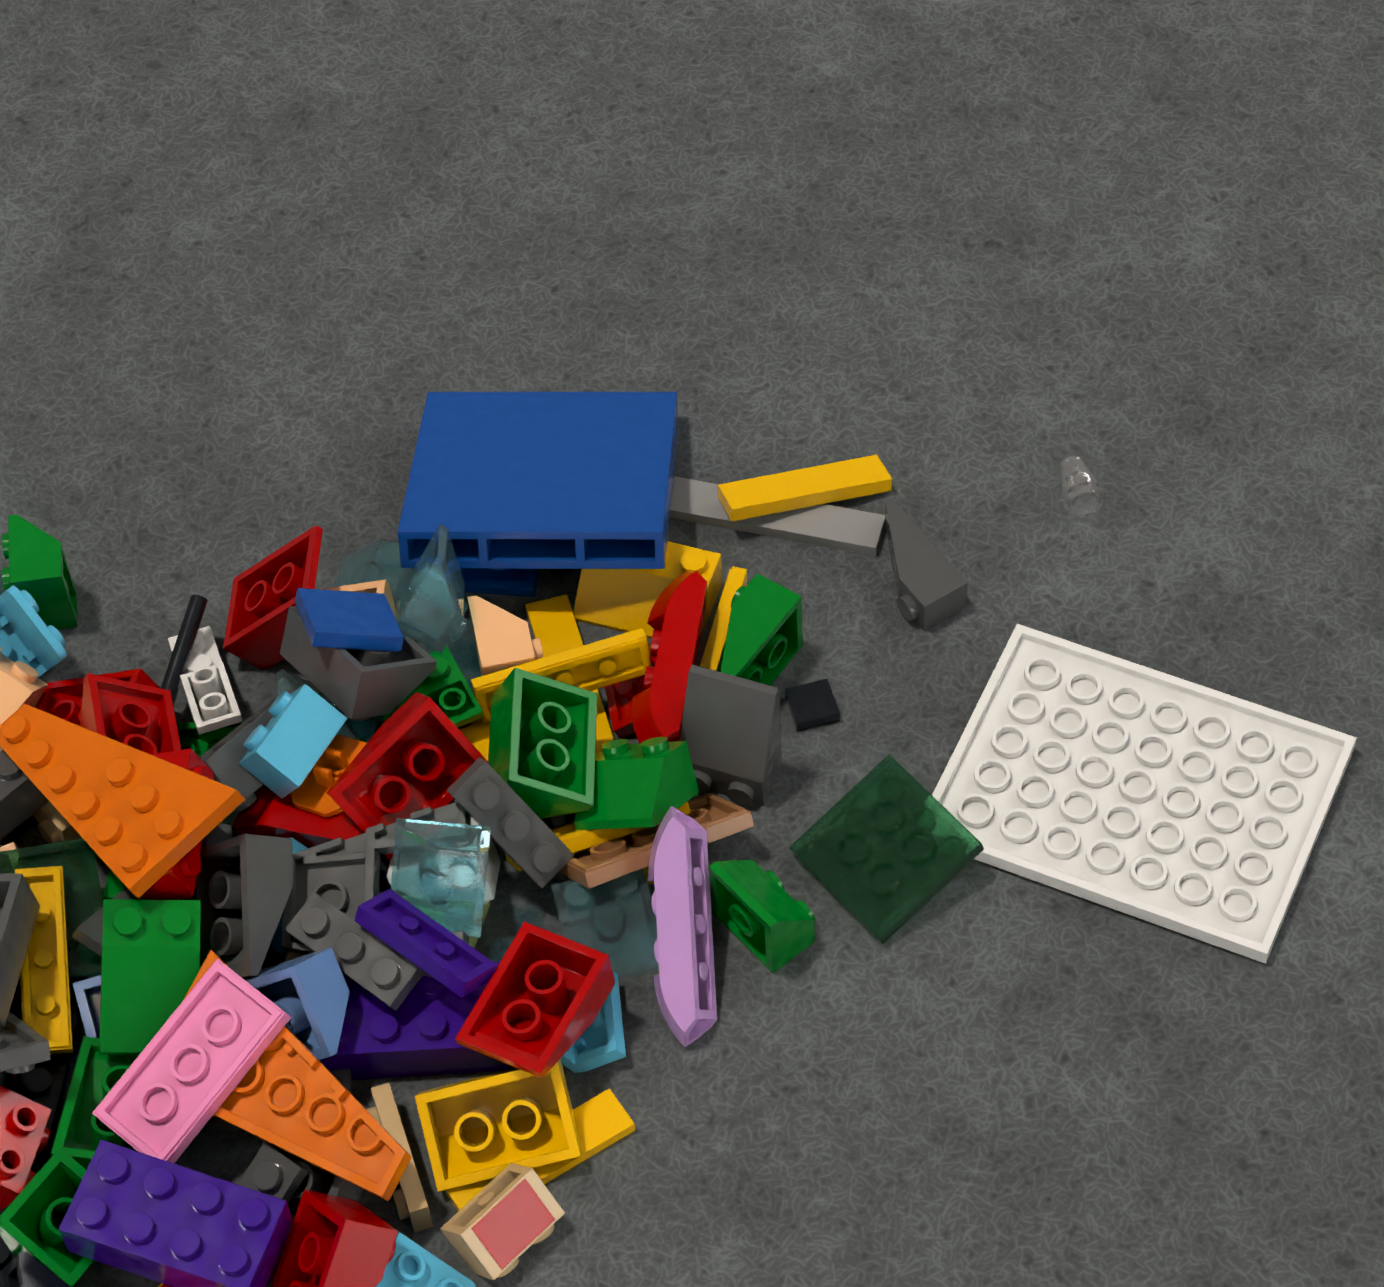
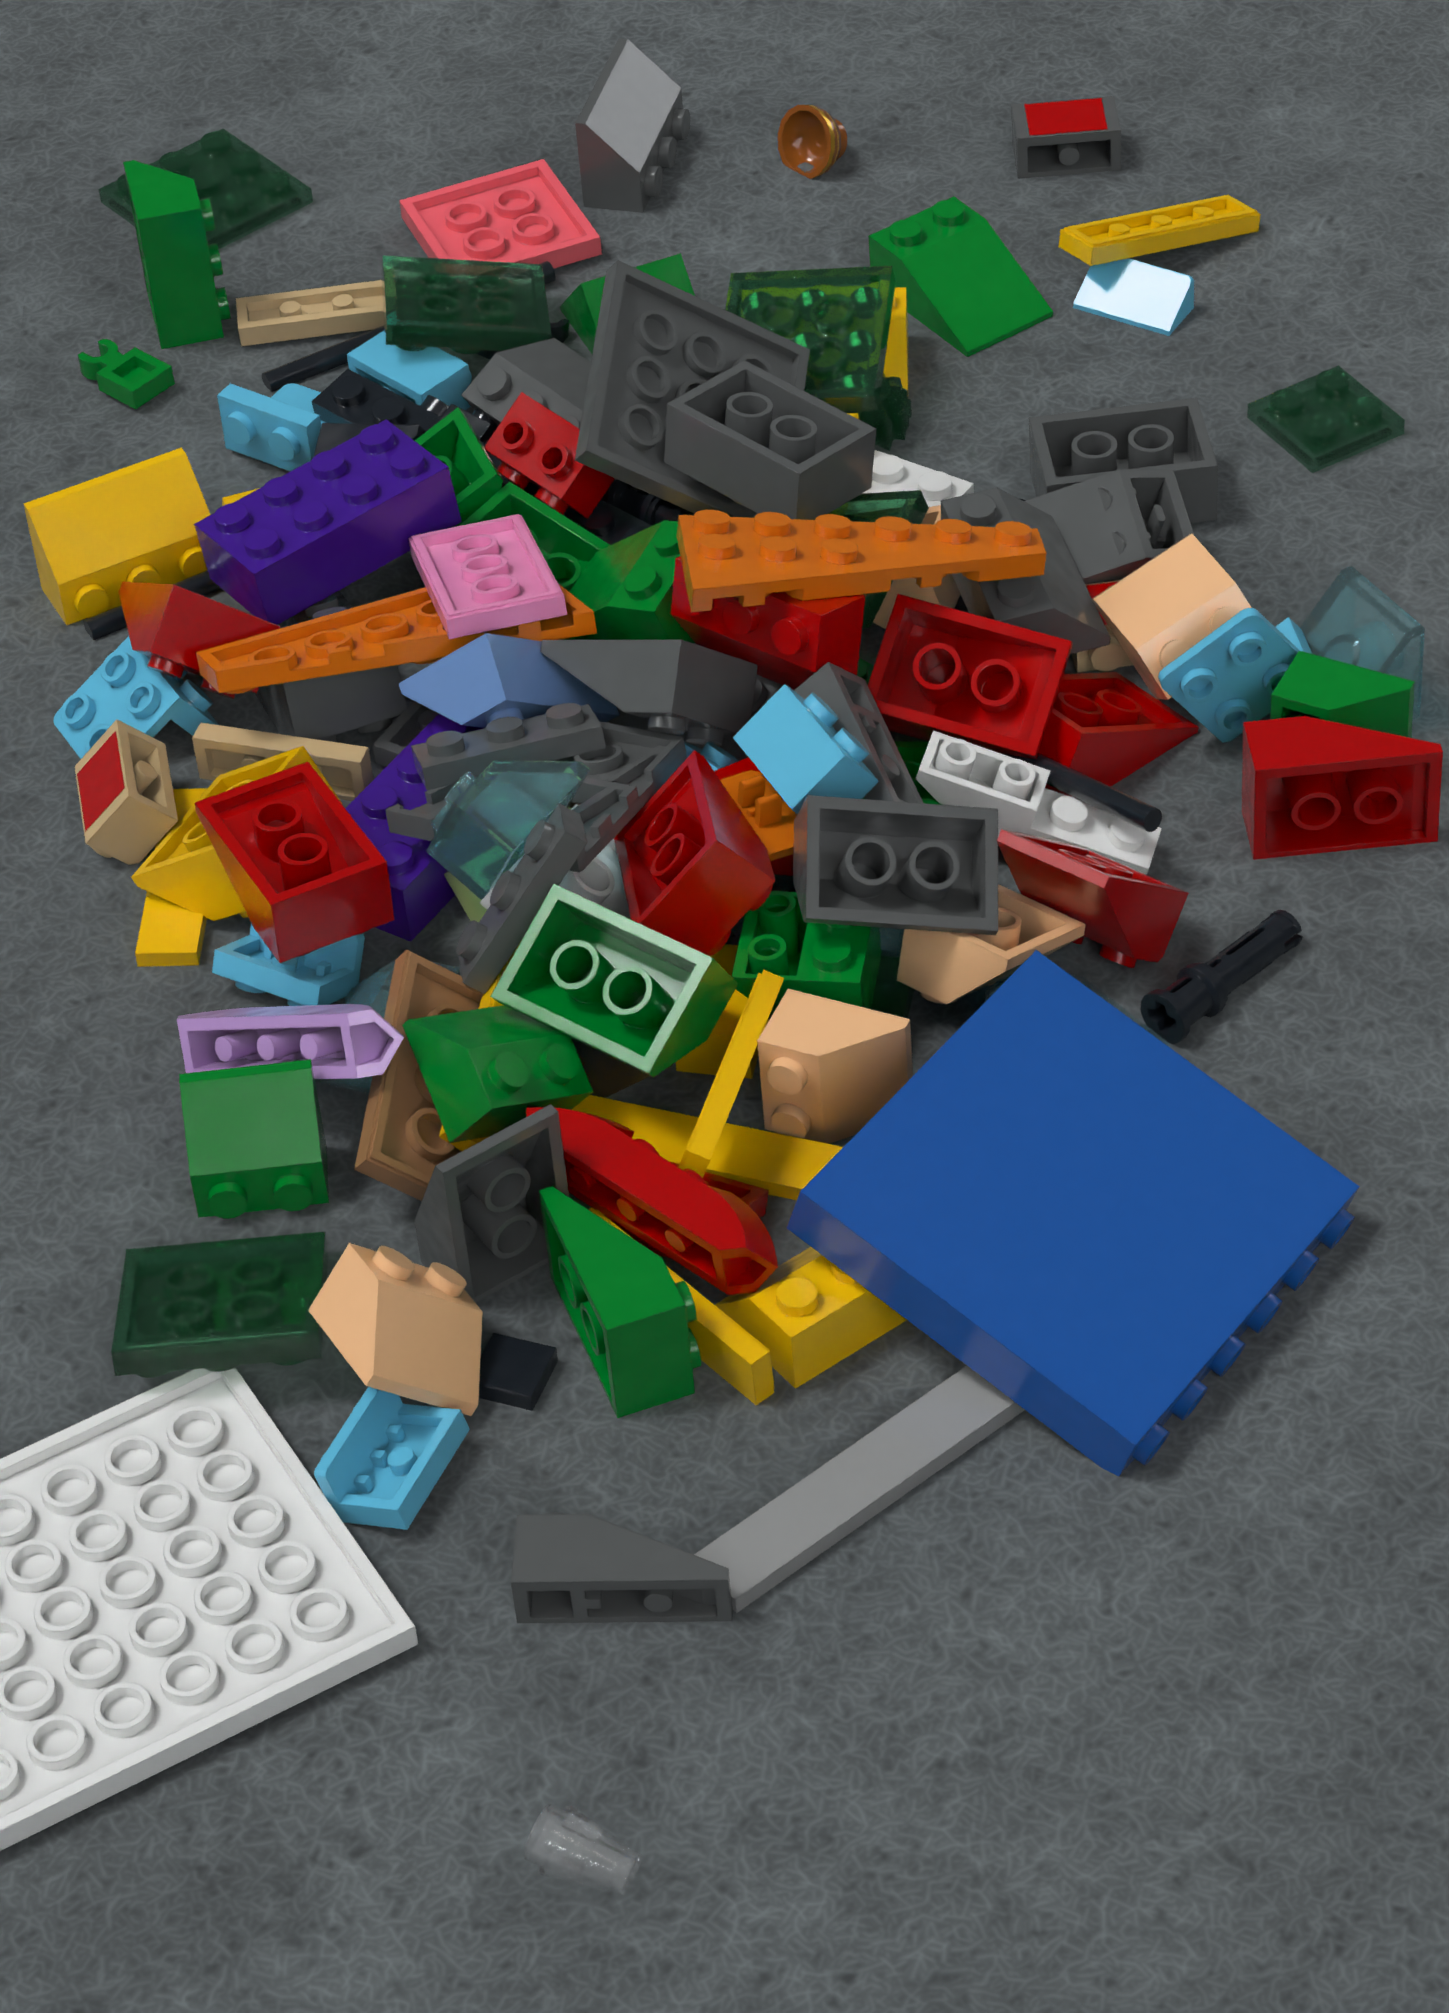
camera: 125 degrees right, 10 degrees down
blue tile [295,588,404,652] -> none
dark purple plate [354,889,497,998] -> none
clear light blue slope [395,524,468,654] -> none
yellow tile [717,454,892,521] -> none
none -> light nougat slope [308,1243,483,1416]
none -> medium azure bracket [314,1387,470,1530]
none -> black pin [1140,910,1303,1044]
none -> red slope [1242,716,1443,860]

